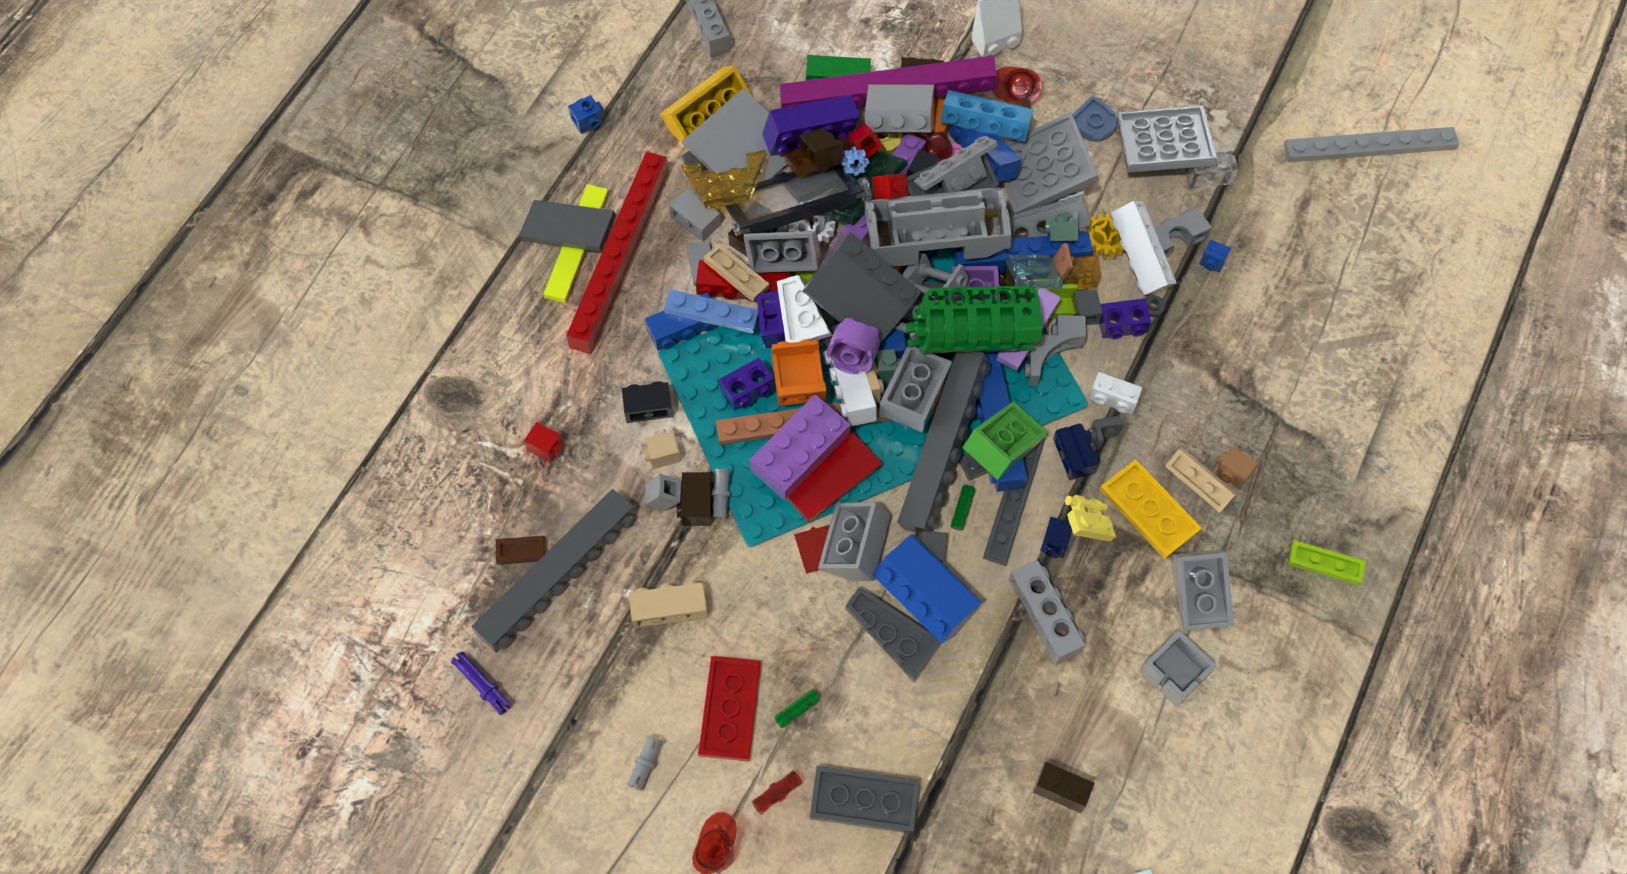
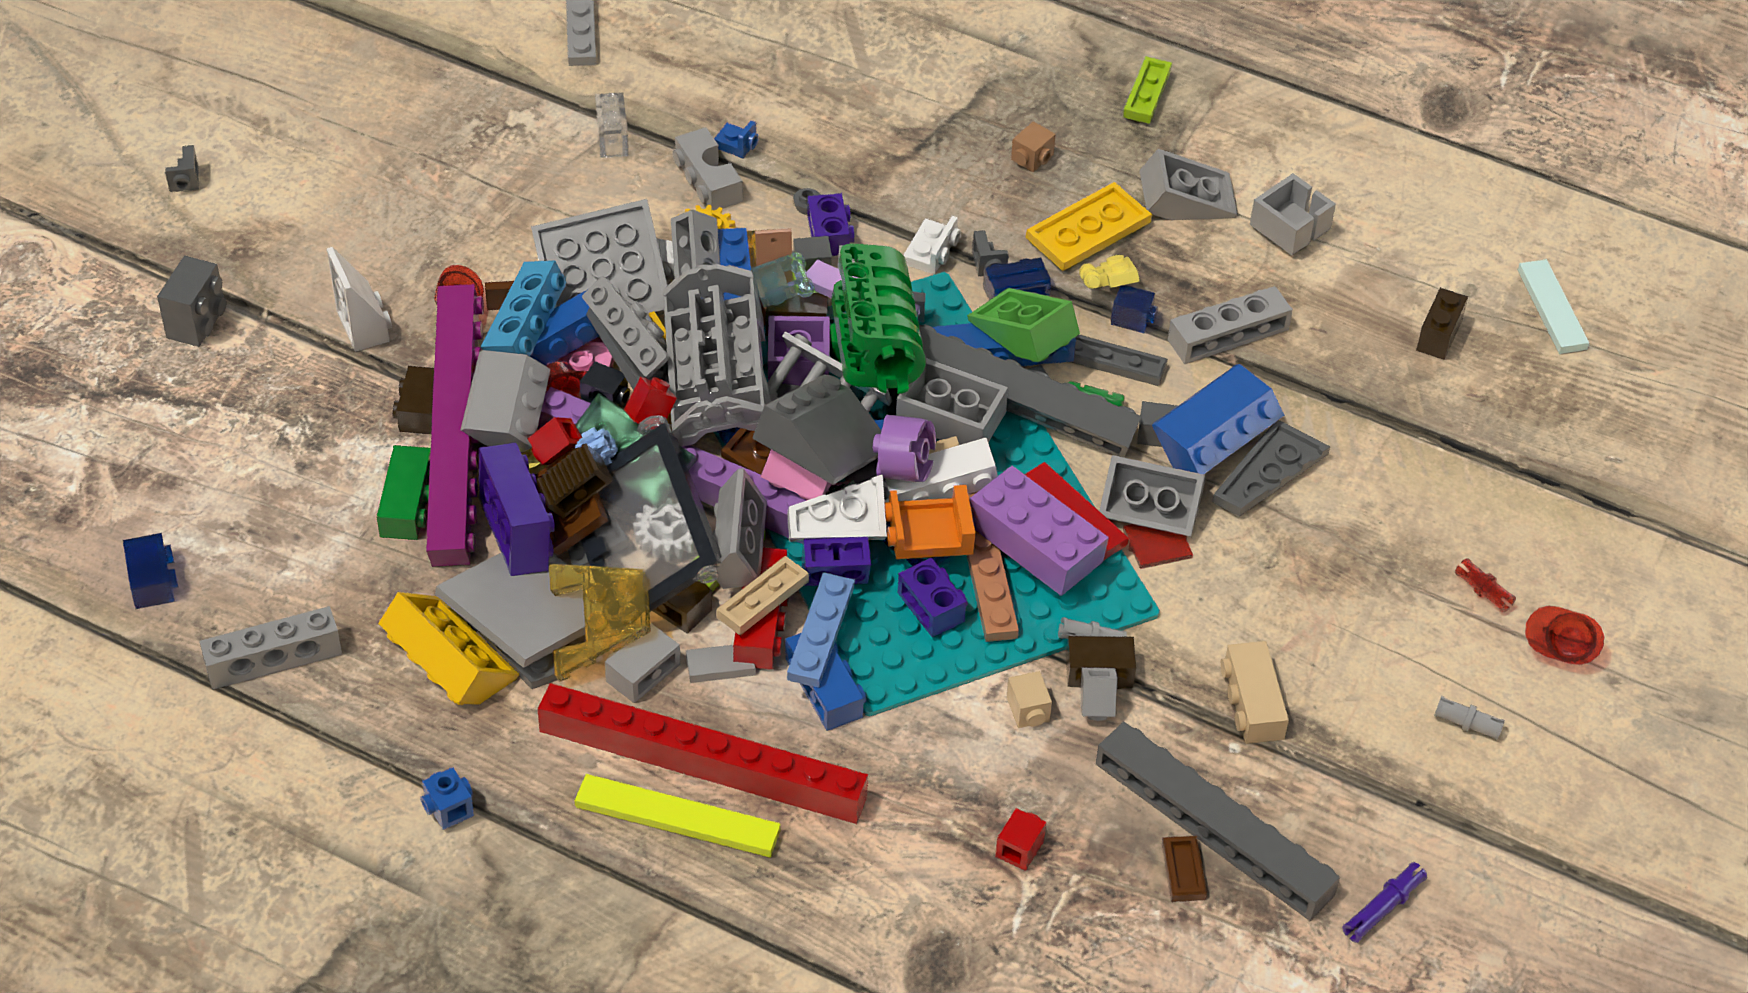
camera: 90 degrees left, 15 degrees down
dark grey tile [519,200,616,252] -> none
black brick [622,381,673,423] -> none
red tile [698,656,761,762] -> none
green axle [774,689,820,728] -> none
dark grey plate [810,766,919,834] -> none
sand green brick [1046,212,1079,241] -> none
sand blue tile [1072,95,1117,142] -> none
white brick [1111,201,1177,295] -> none
light grey tile [1117,105,1217,173] -> none
tan plate [1165,447,1237,513] -> none

